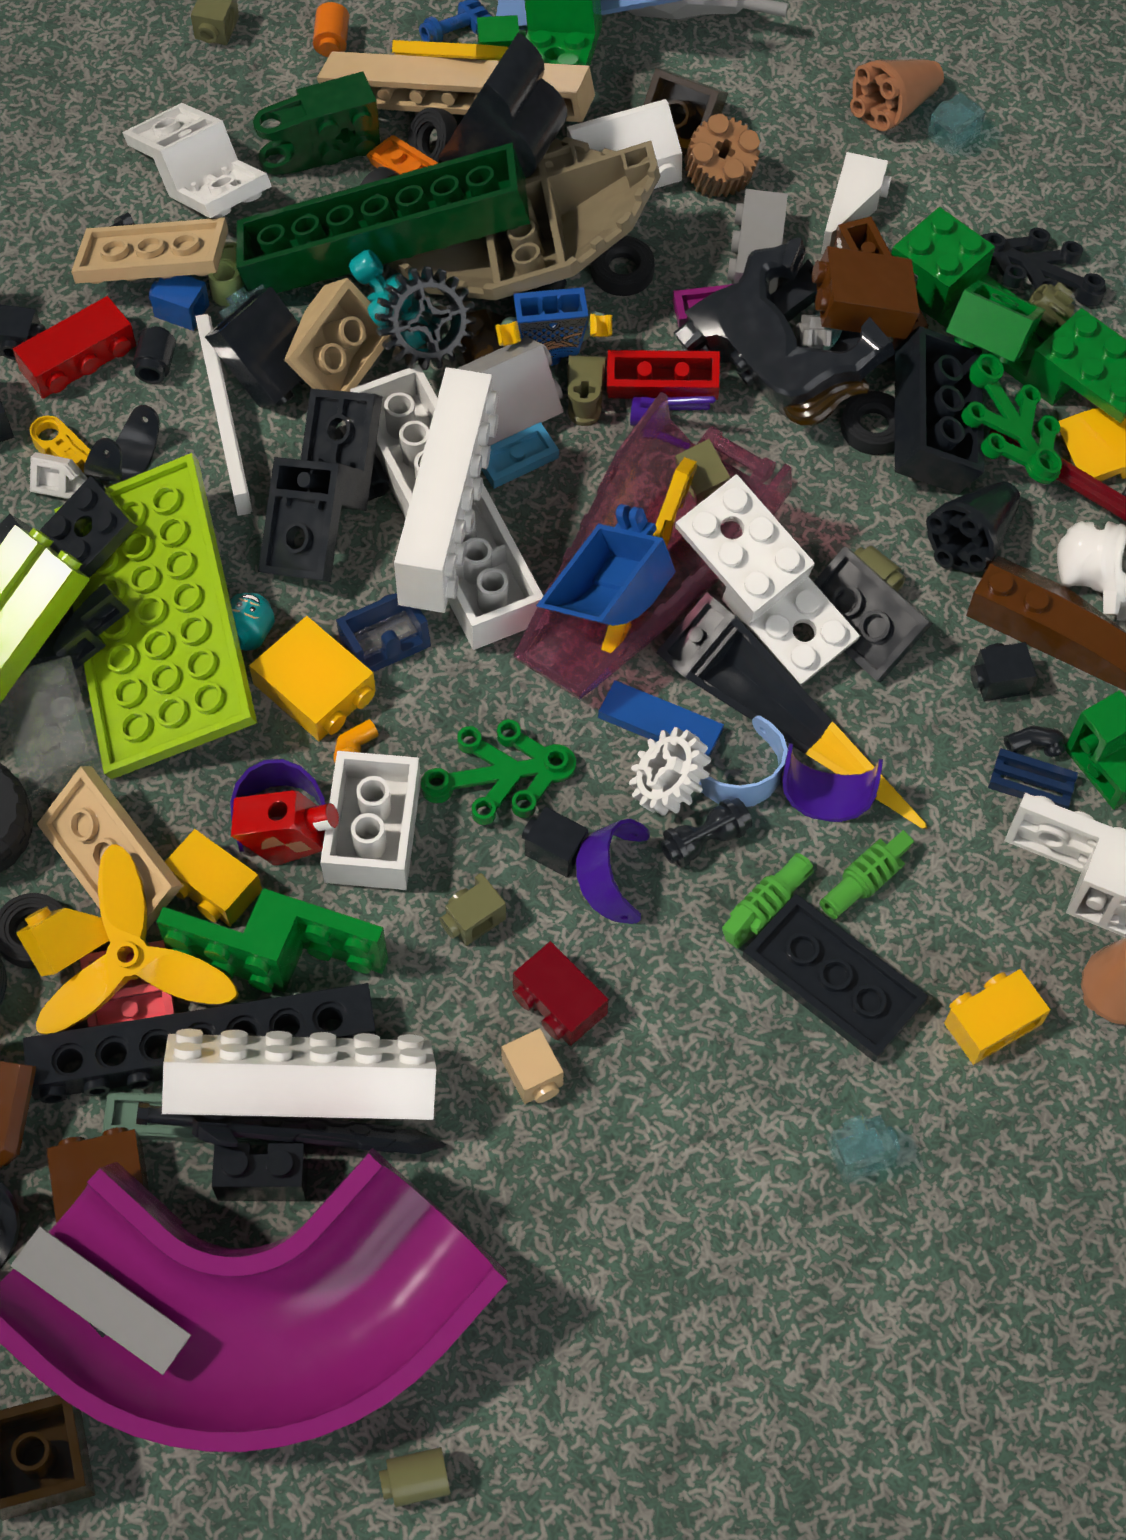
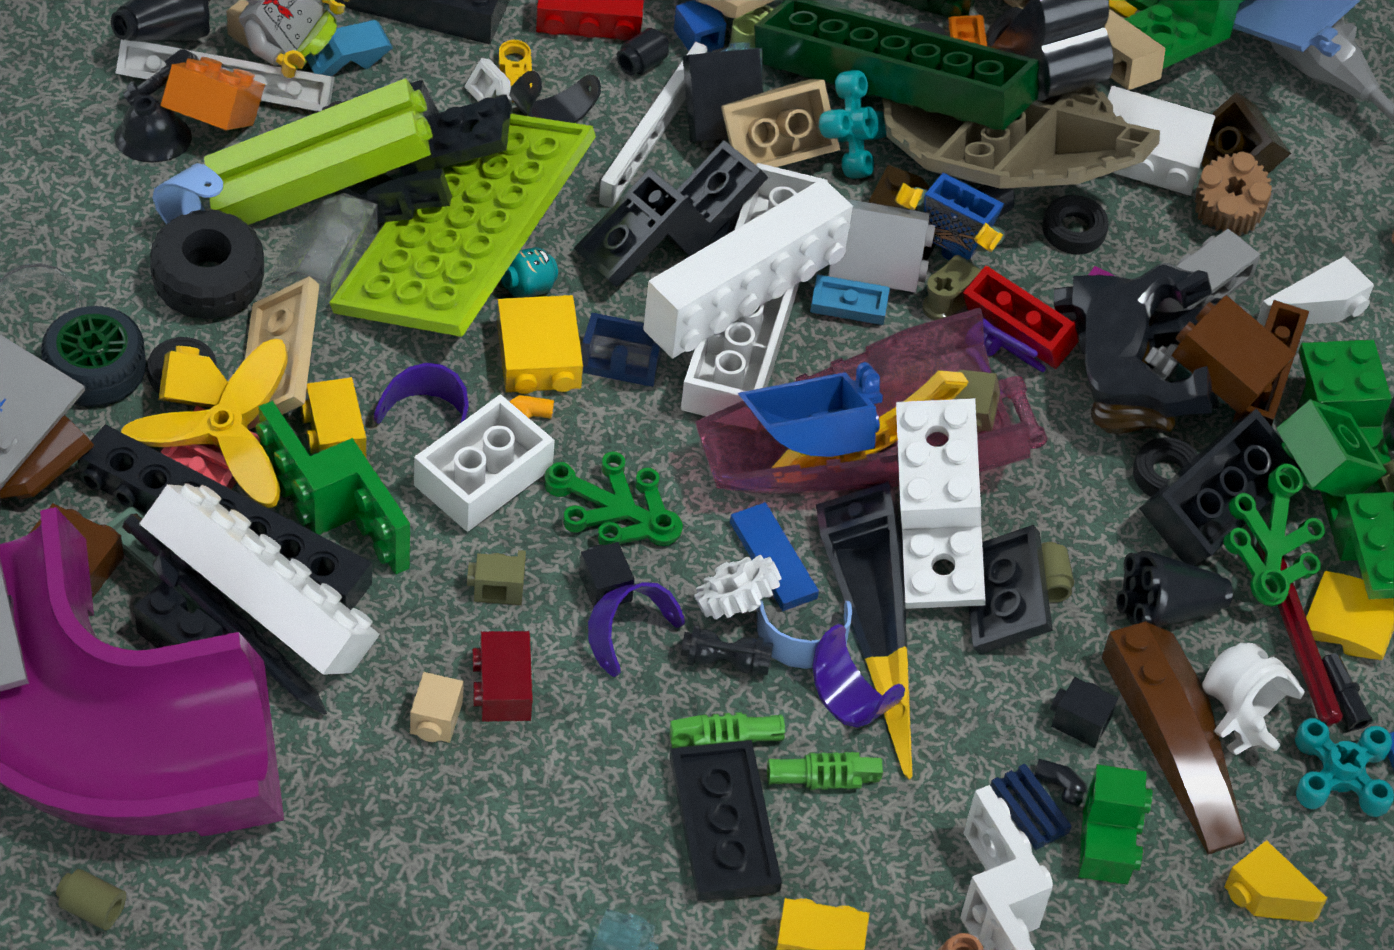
camera: 35 degrees right, 10 degrees down
red torso [231,790,339,865] -> none
black gear [374,266,477,370] -> none

